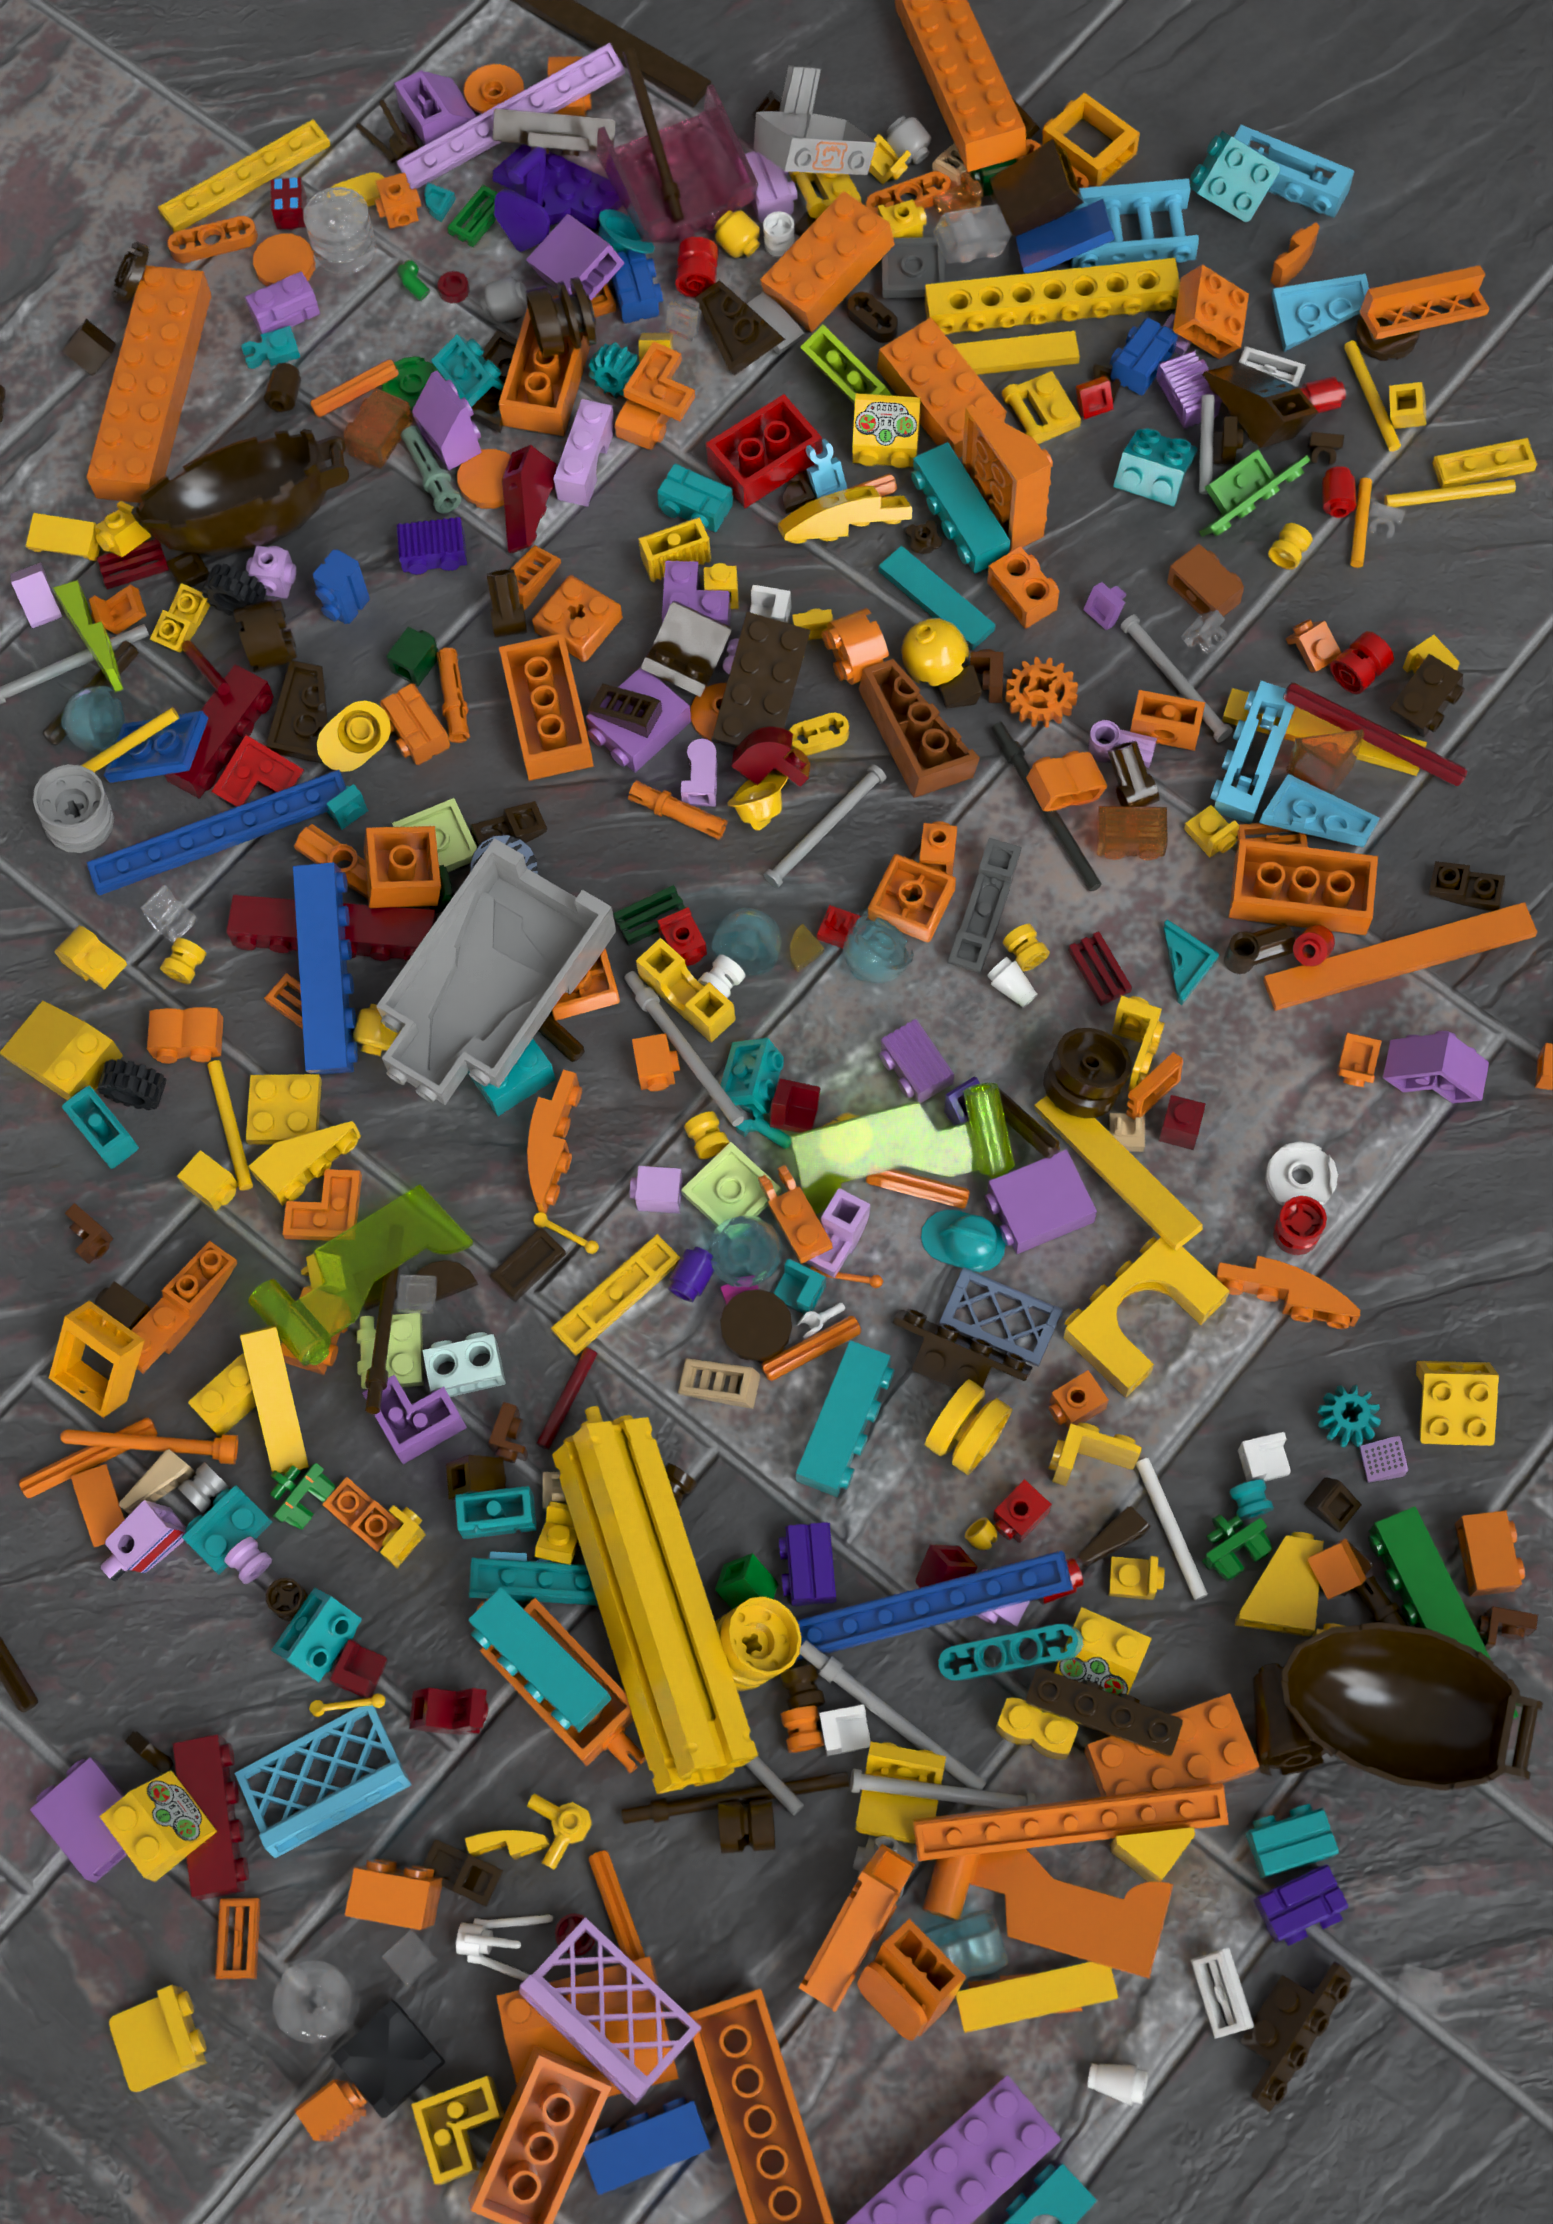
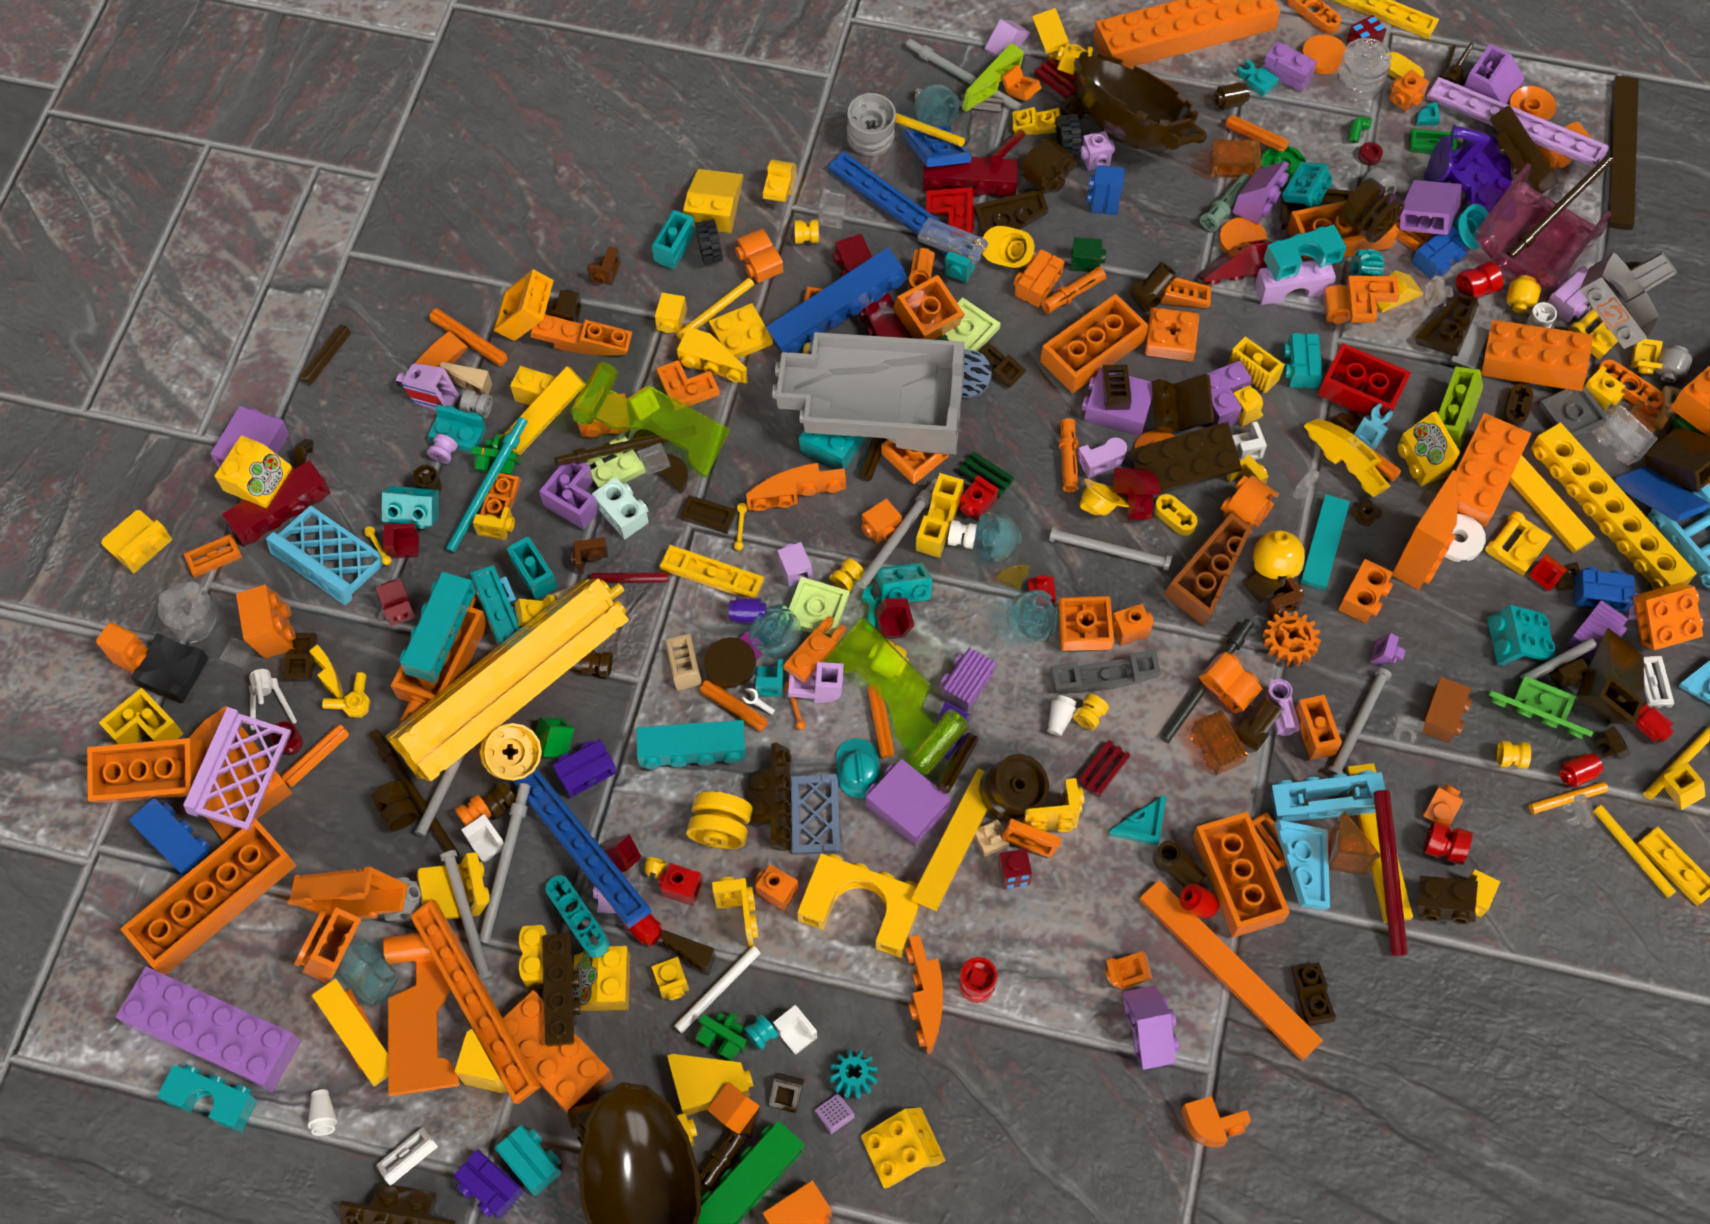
camera: 60 degrees right, 5 degrees down
orange piece [60,1429,238,1465] -> none
dark purple brick [397,516,467,575] -> none
dark brown brick [446,1454,506,1500] -> none
teal brick [911,442,1010,574] -> none
yellow bracket [1184,805,1240,858] -> none
white tile [1265,1141,1338,1206] -> none
none -> teal bar [446,417,528,553]
none -> clear plate [918,217,988,265]
none -> teal arch [1264,225,1347,282]
none -> clear tile [1293,468,1319,501]

